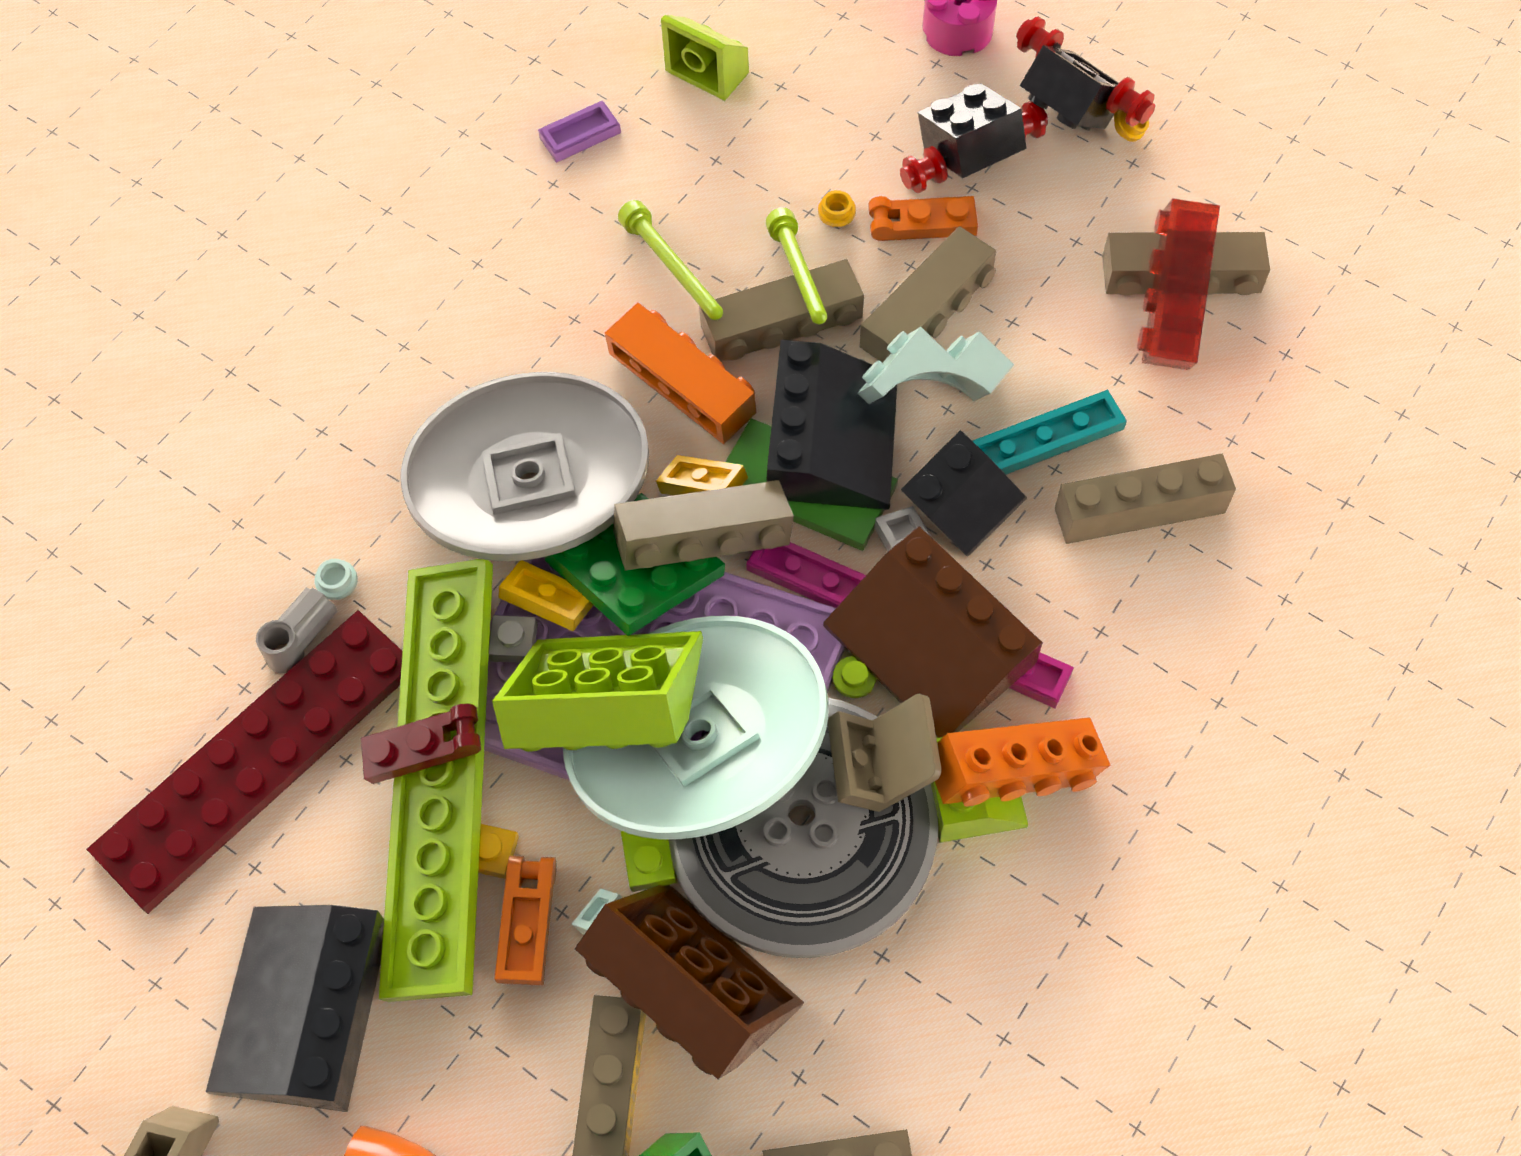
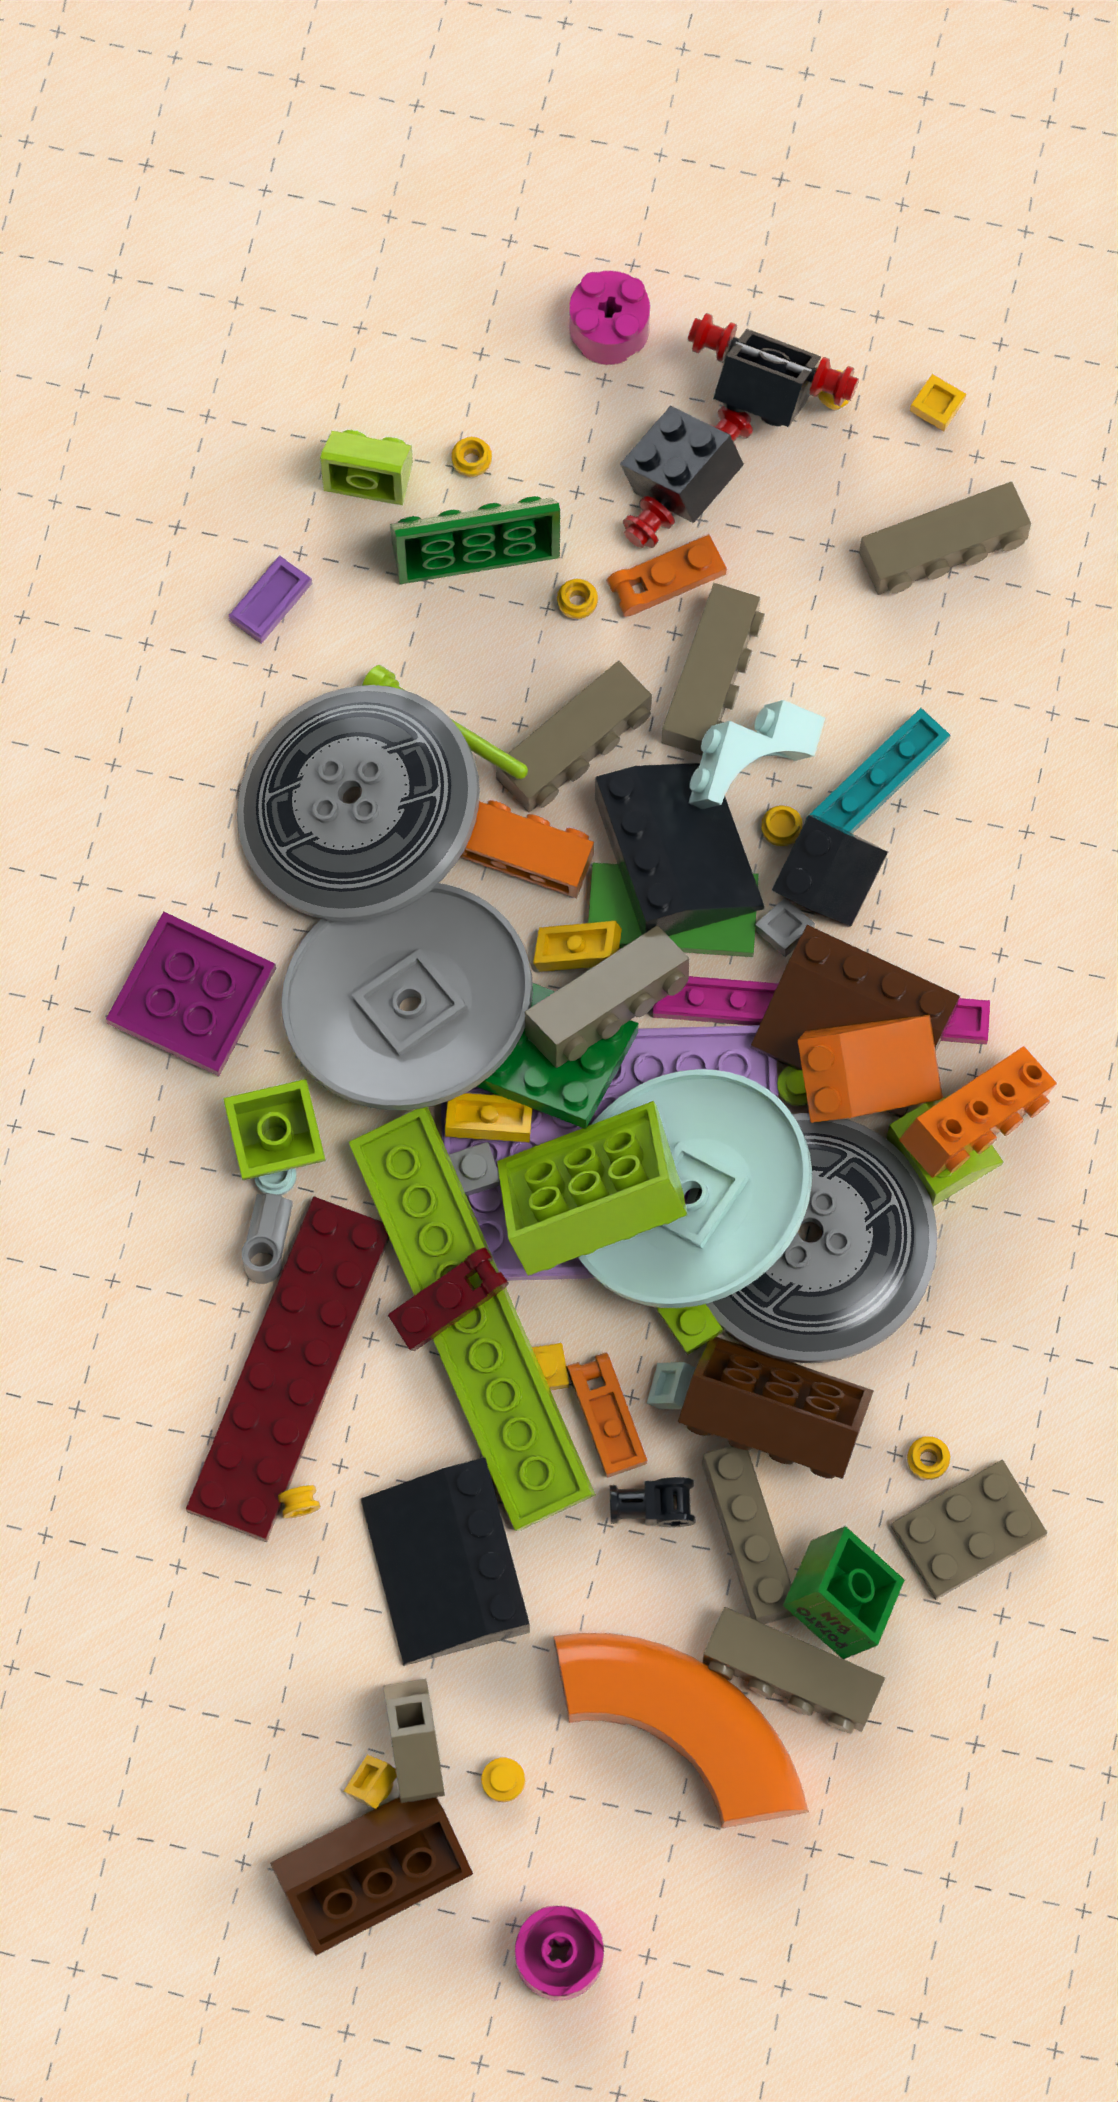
camera: 25 degrees left, 10 degrees up
lime piece [766,208,827,325] -> none
dark tan bracket [827,694,942,812] -> none
dark tan brick [1055,453,1236,544] -> none
clear red brick [1137,198,1220,370] -> none
none -> magenta plate [106,911,276,1077]
none -> lime slope [223,1079,326,1181]
none -> dish [237,685,480,921]
none -> yellow bush [278,1485,321,1518]
none -> green slope [390,496,560,585]
none -> yellow plate [451,437,492,477]
none -> black connector [610,1477,695,1527]
none -> yellow plate [761,805,803,847]
none -> orange slope [798,1015,943,1123]
none -> yellow plate [907,1436,950,1480]
none -> yellow plate [910,374,966,431]

